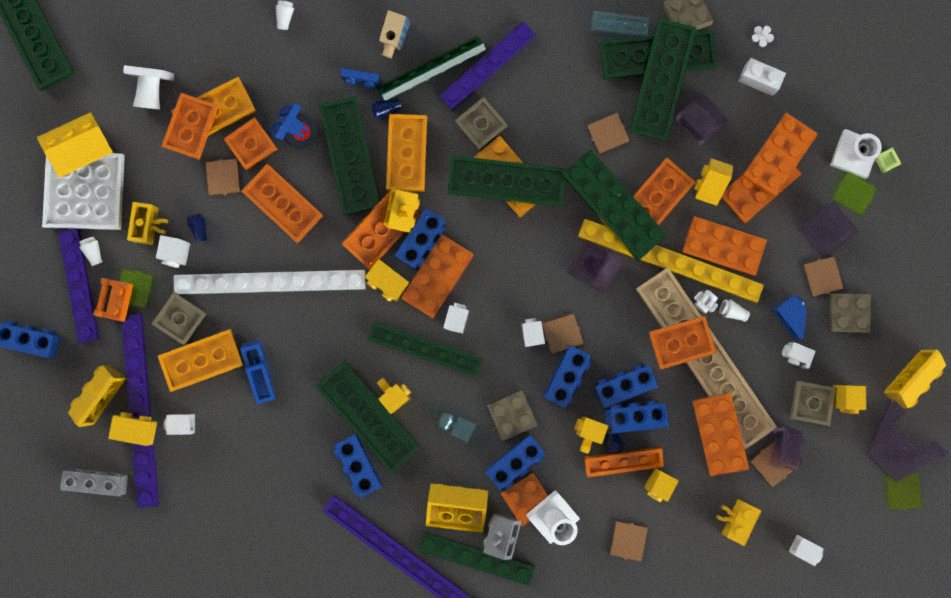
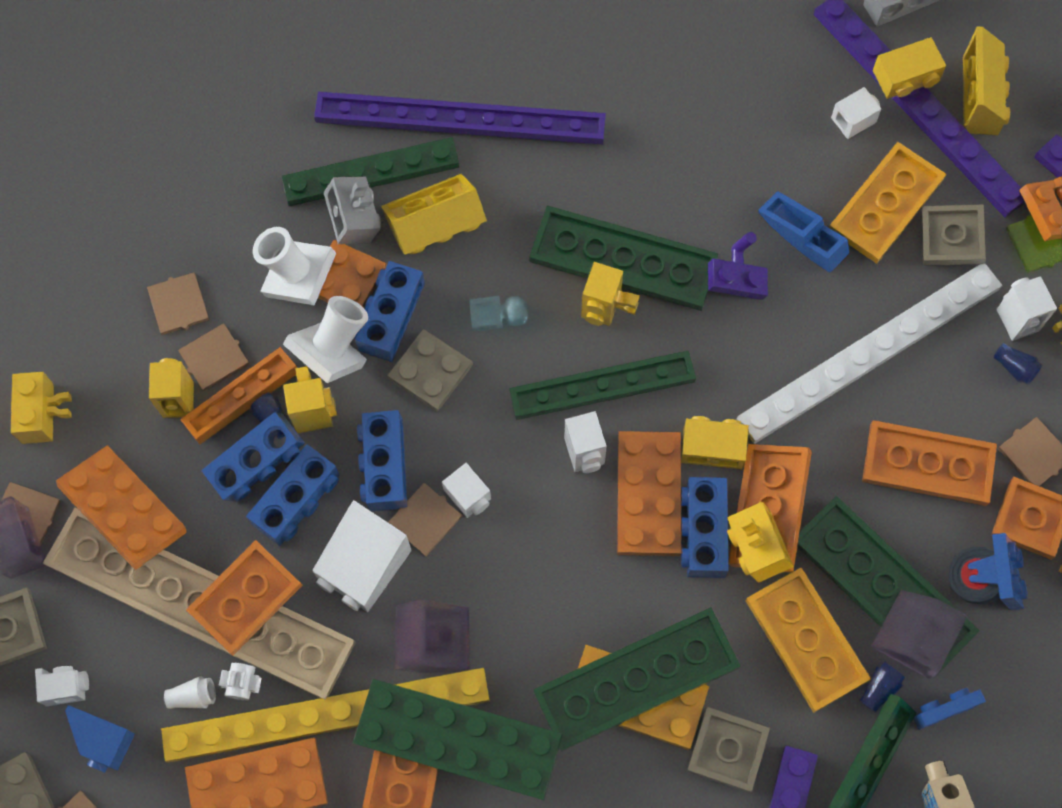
camera: 150 degrees right, 15 degrees down
blue brick [333,434,383,498] -> none
none -> medium nougat piece [178,323,249,391]
none -> white plant [283,296,368,383]
none -> white slope [312,500,412,612]
none -> dark purple plate [708,232,768,300]
none -> clear purple slope [871,590,967,679]

